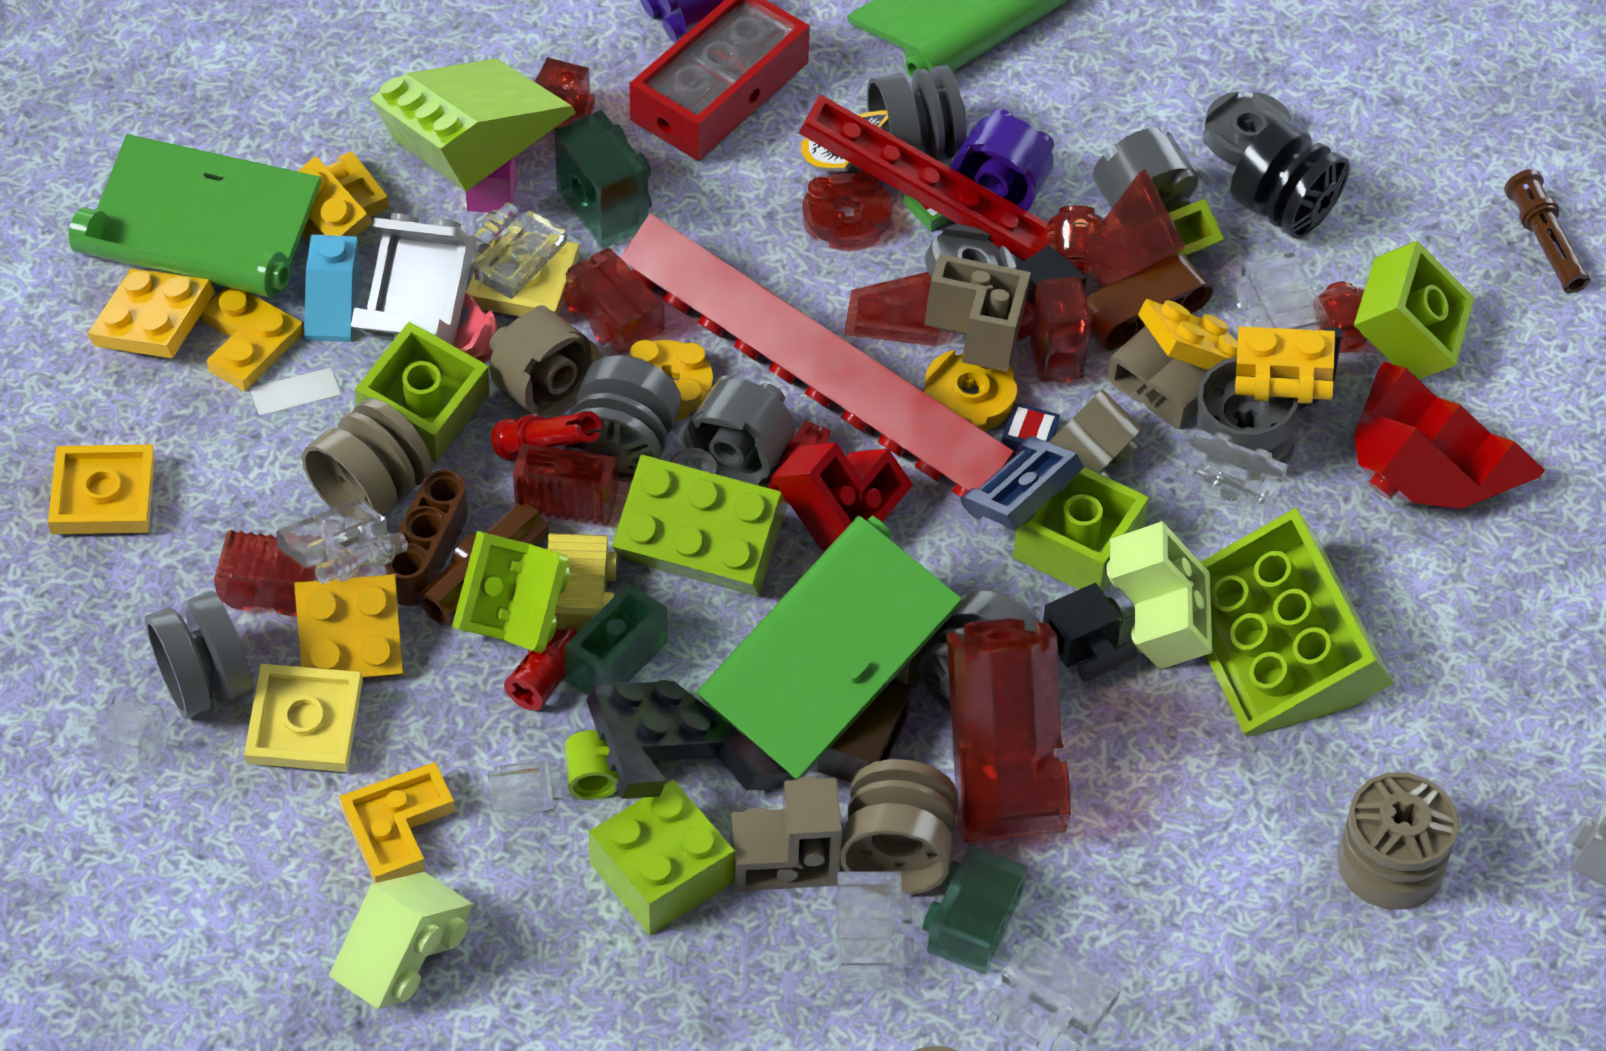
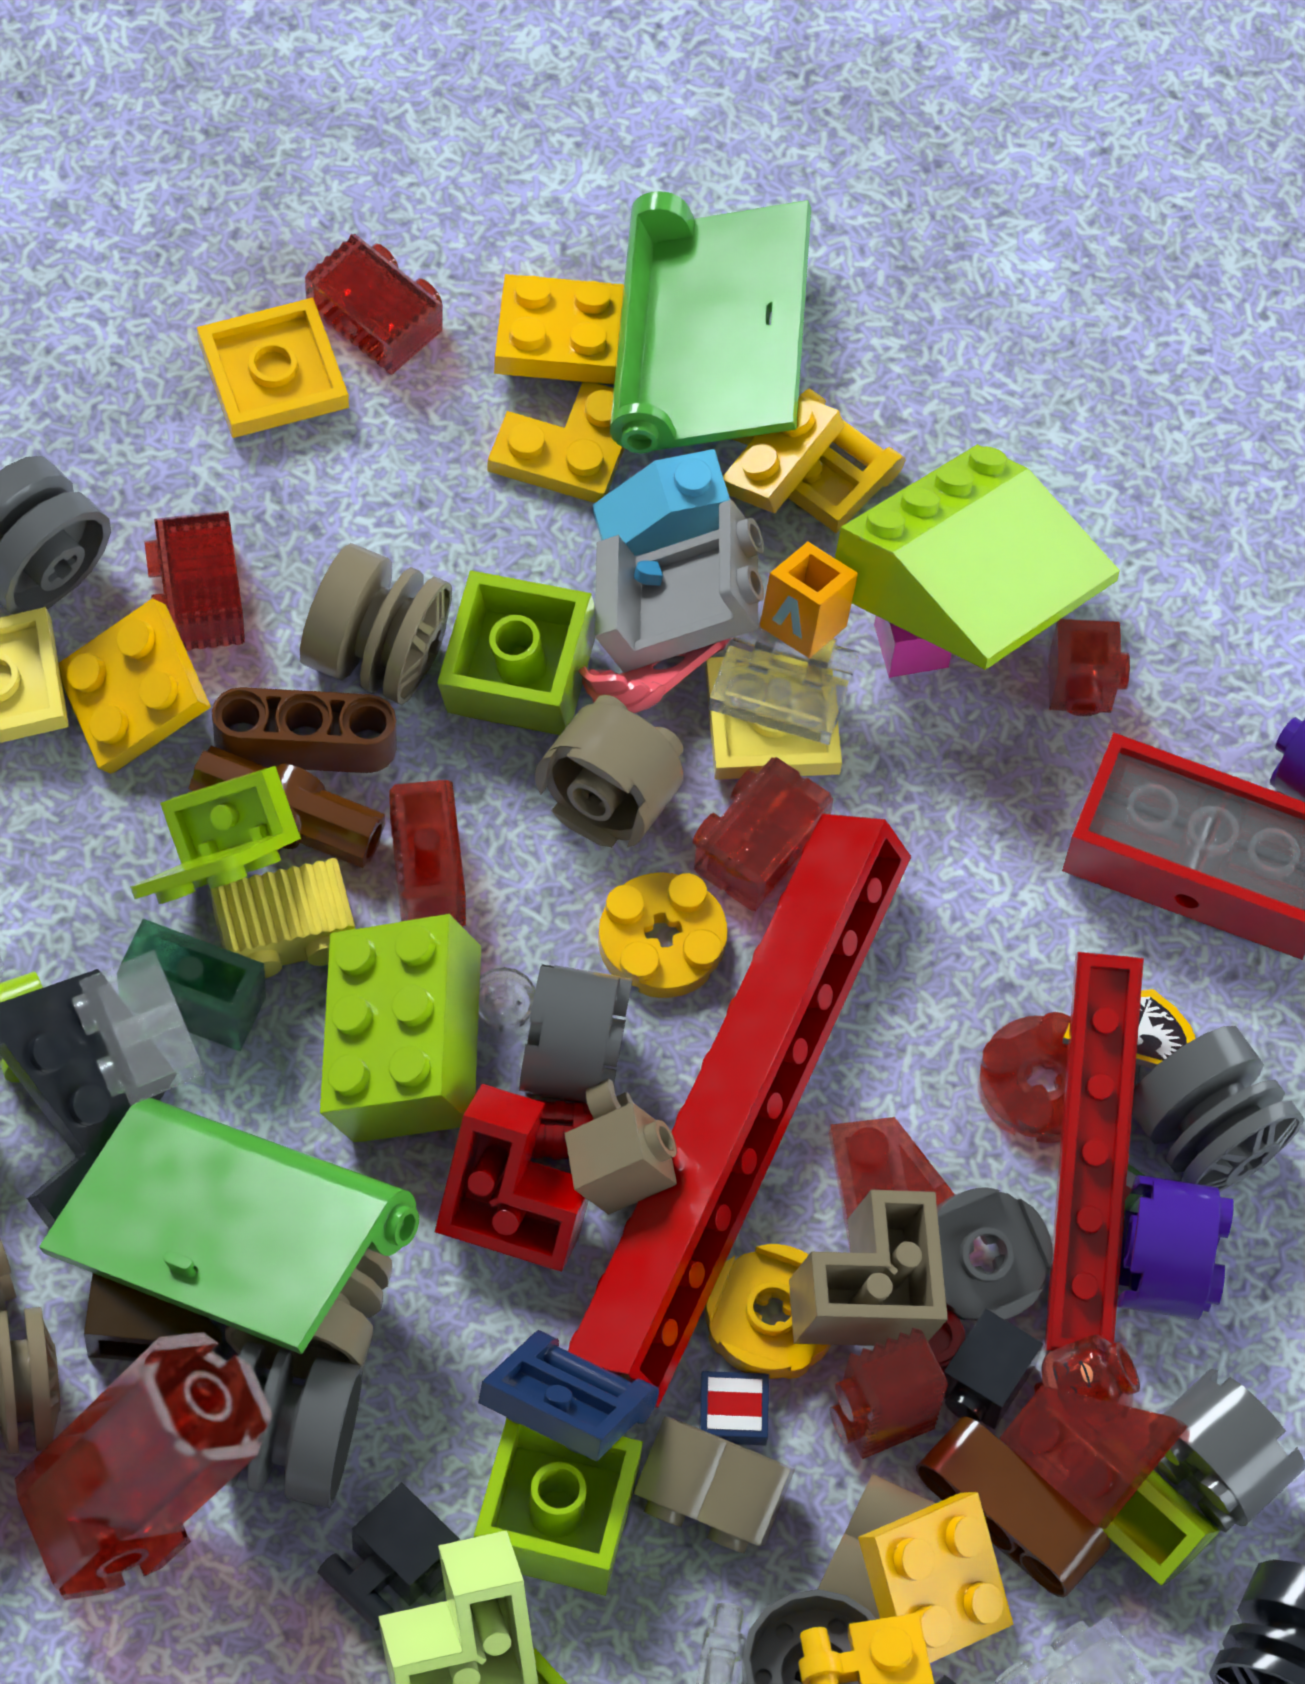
camera: 70 degrees right, 10 degrees up
white sticker [250,368,341,415] -> none
clear plate [276,499,408,584] -> none
red pin [491,411,602,461] -> none
red hinge [504,627,583,711] -> none
clear green brick [554,110,652,249] -> none
dark grey wheel [564,355,681,482] -> none
none -> clear brick [72,950,206,1105]
none -> clear red brick [305,234,443,375]
none -> dark tan brick [564,1078,677,1215]
none -> dark azure piece [634,561,663,586]
none -> light orange brick [759,541,858,659]

